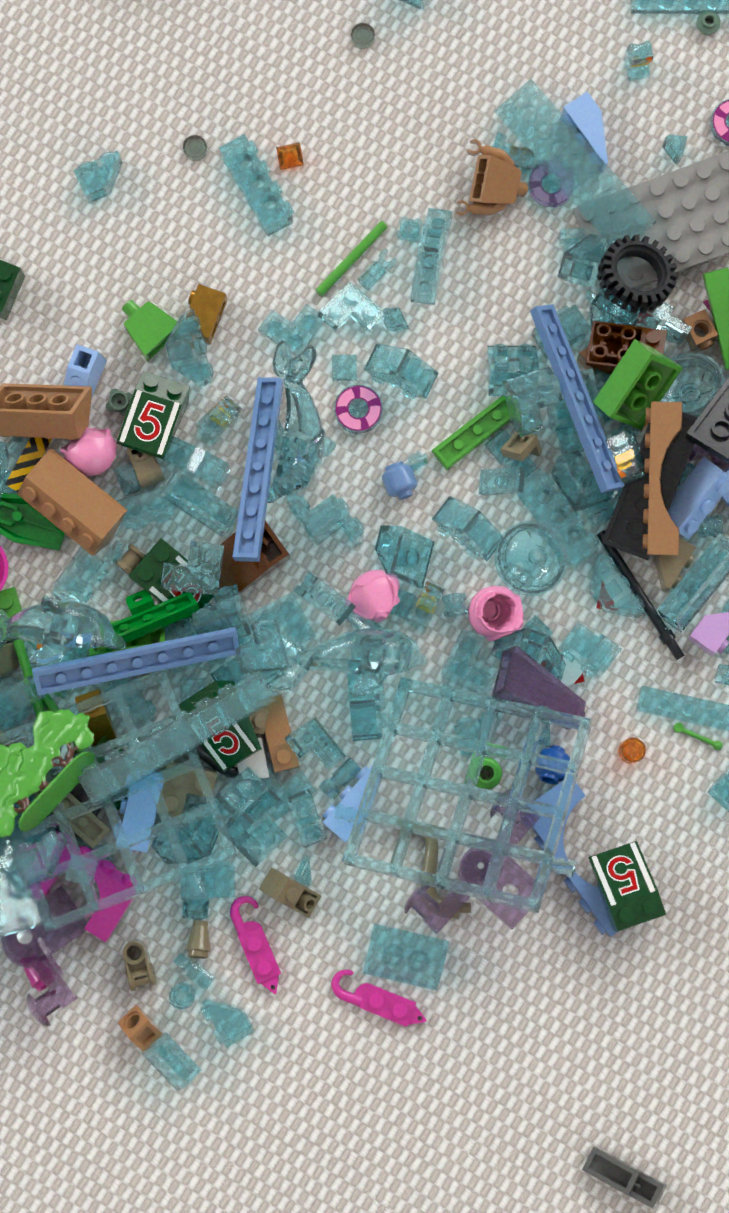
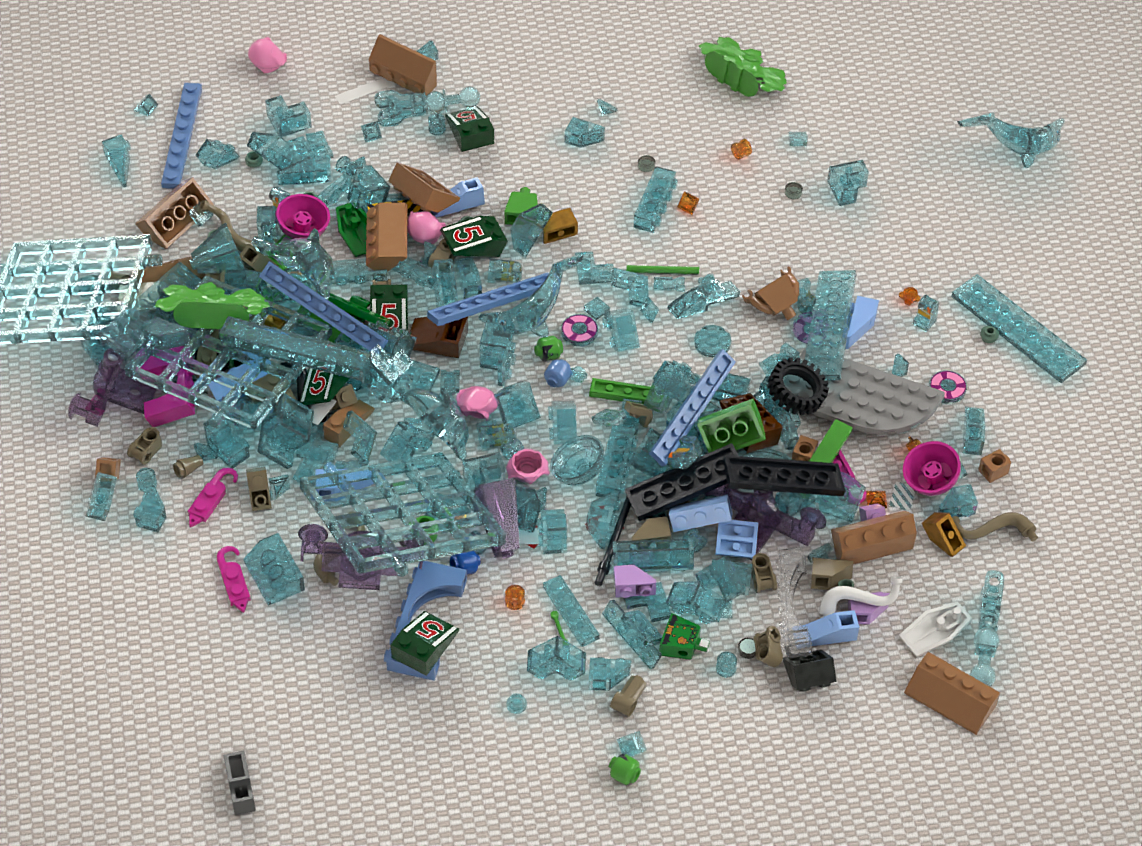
camera: 50 degrees right, 30 degrees down
clear light blue tile [65,854,99,886] -> none
clear light blue brick [161,540,224,595] -> none
clear light blue bar [173,953,216,991] -> none
medium nougat arch [643,402,683,555] -> none
none -> bright green head [534,335,563,362]
none -> clear light blue slope [597,99,618,116]
none -> clear light blue tile [694,325,732,358]
none -> clear orange wheel [731,138,752,160]
none -> clear orange plate [899,287,921,305]

